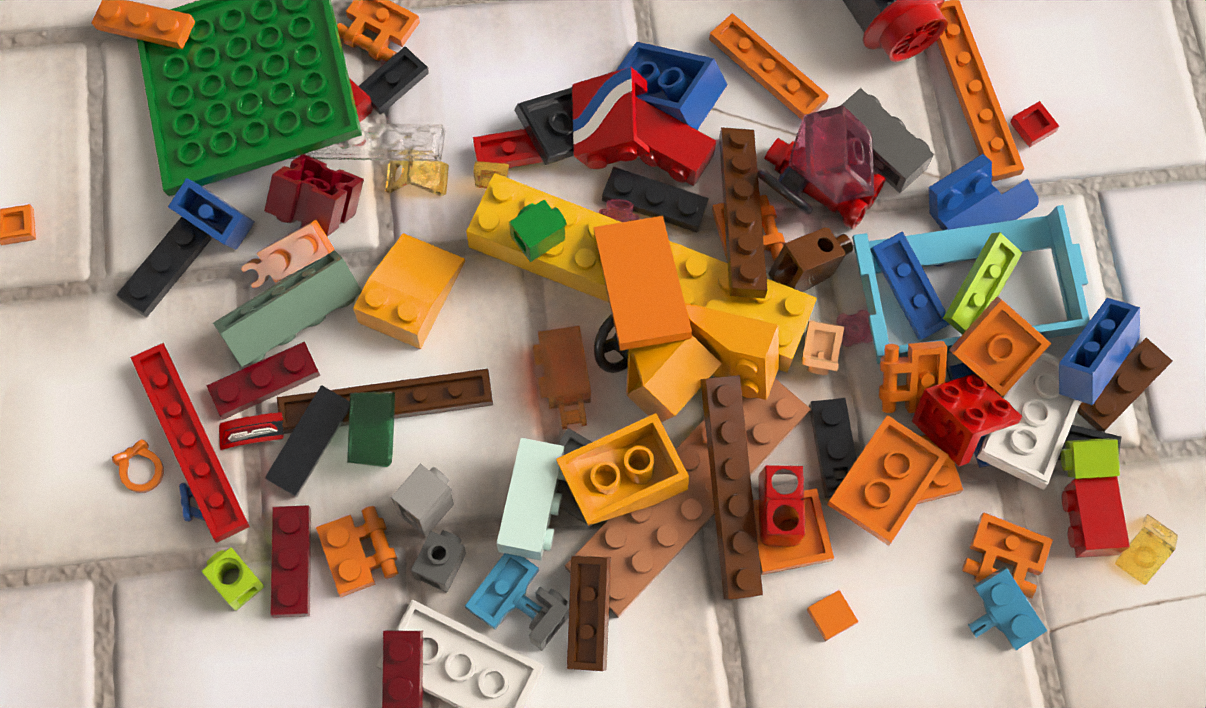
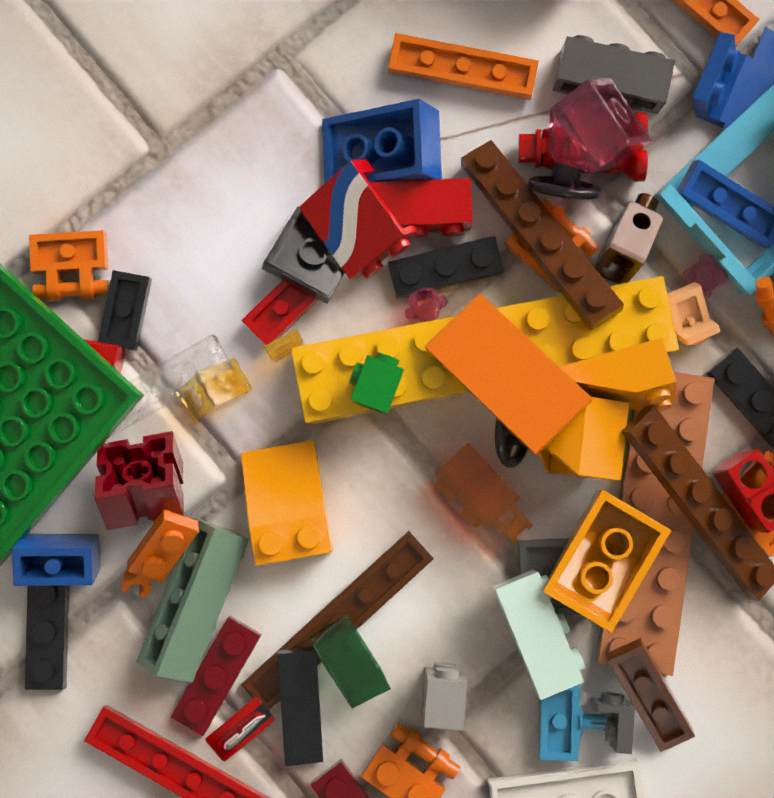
camera: 35 degrees left, 15 degrees up
dark grey brick [411,530,466,593] -> none

